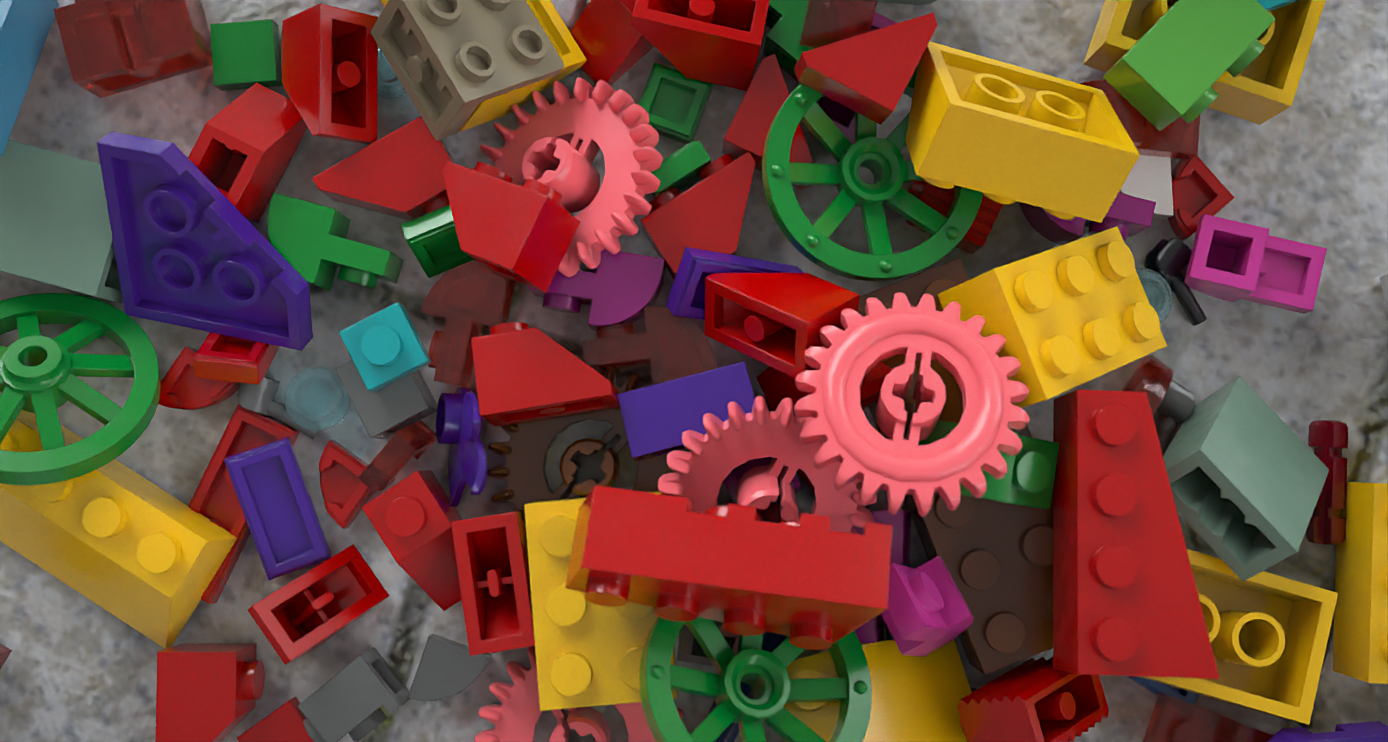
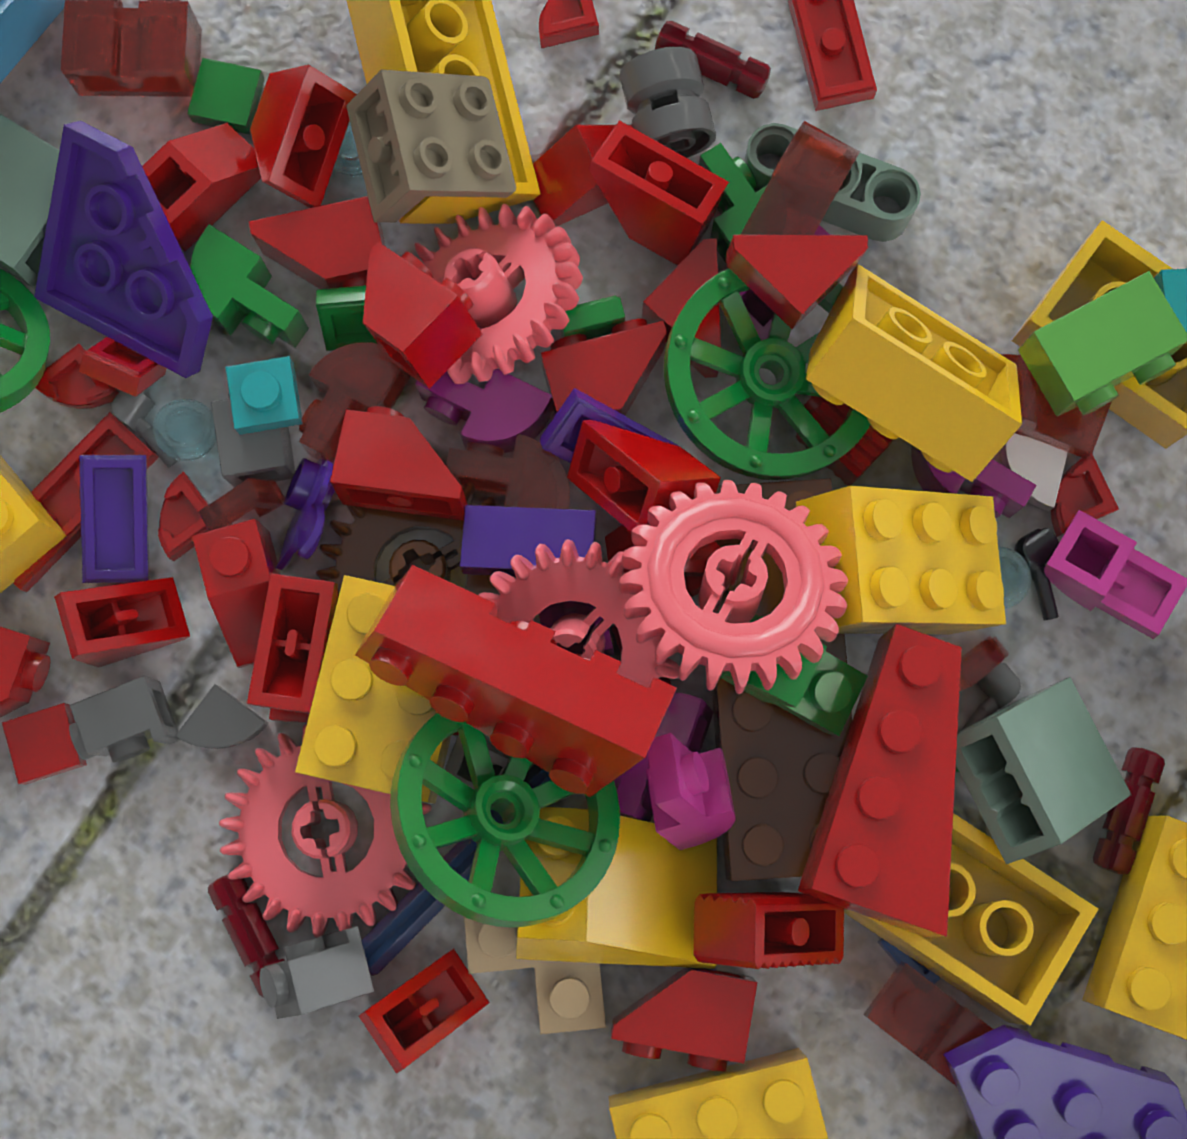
camera: 20 degrees right, 5 degrees down
green tile [638,62,713,144] -> none

